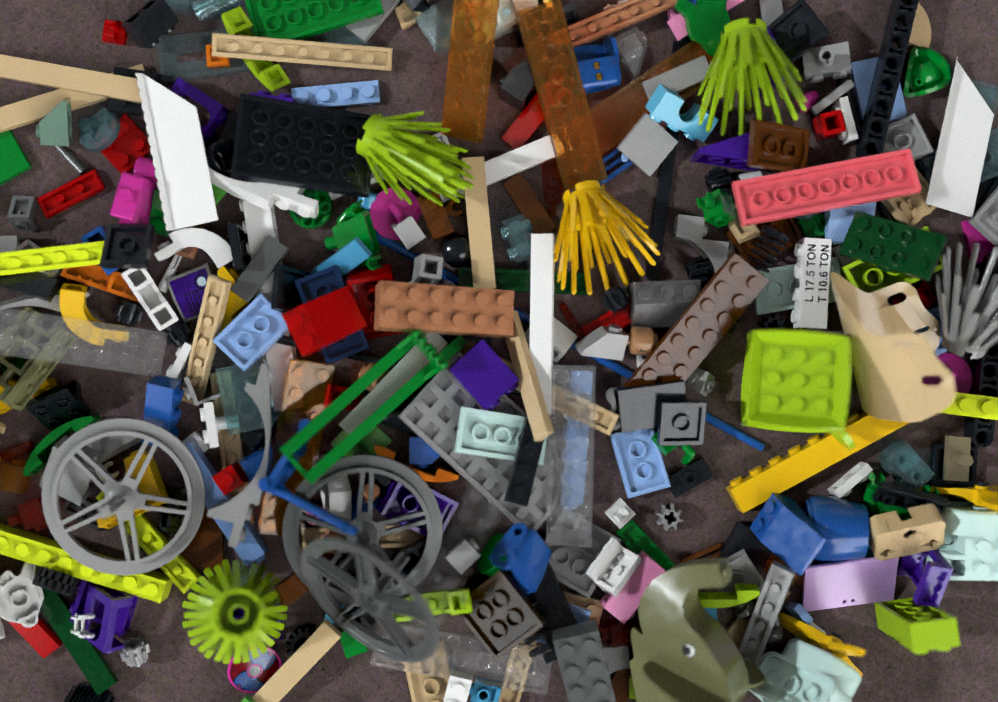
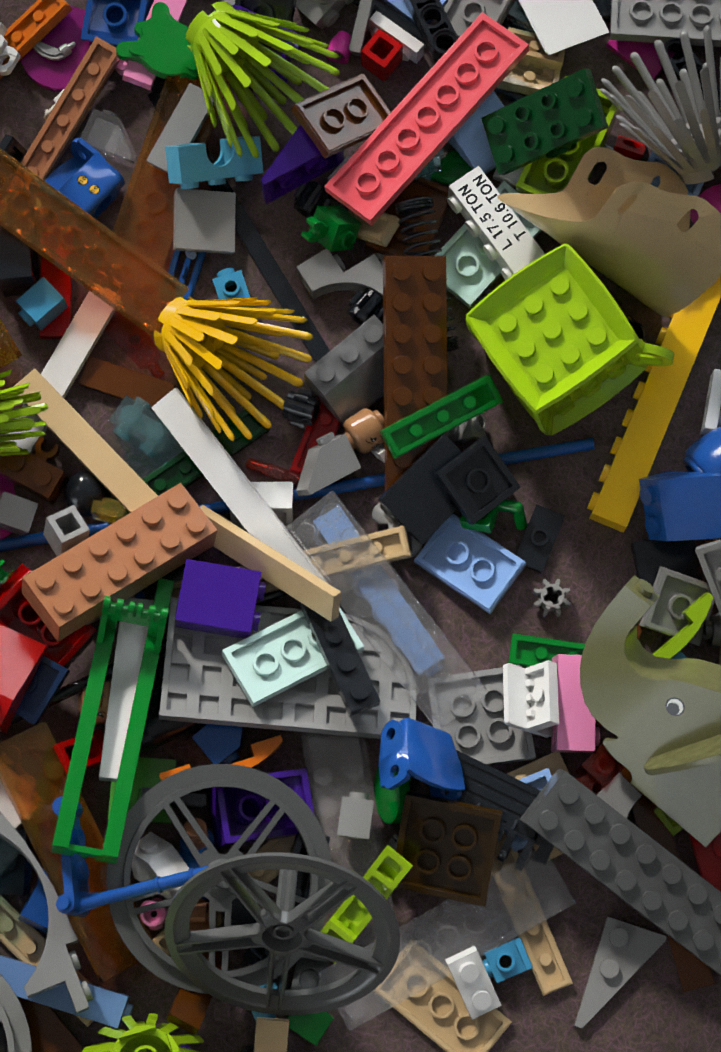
camera: 30 degrees left, 10 degrees down
red brick [212,462,249,496] -> none
white tile [604,498,636,529] -> none
none -> dark azure brick [16,277,68,331]
none -> clear yellow plate [91,498,126,523]
none -> dark azure brick [212,268,253,307]
none -> green tile [380,374,504,459]

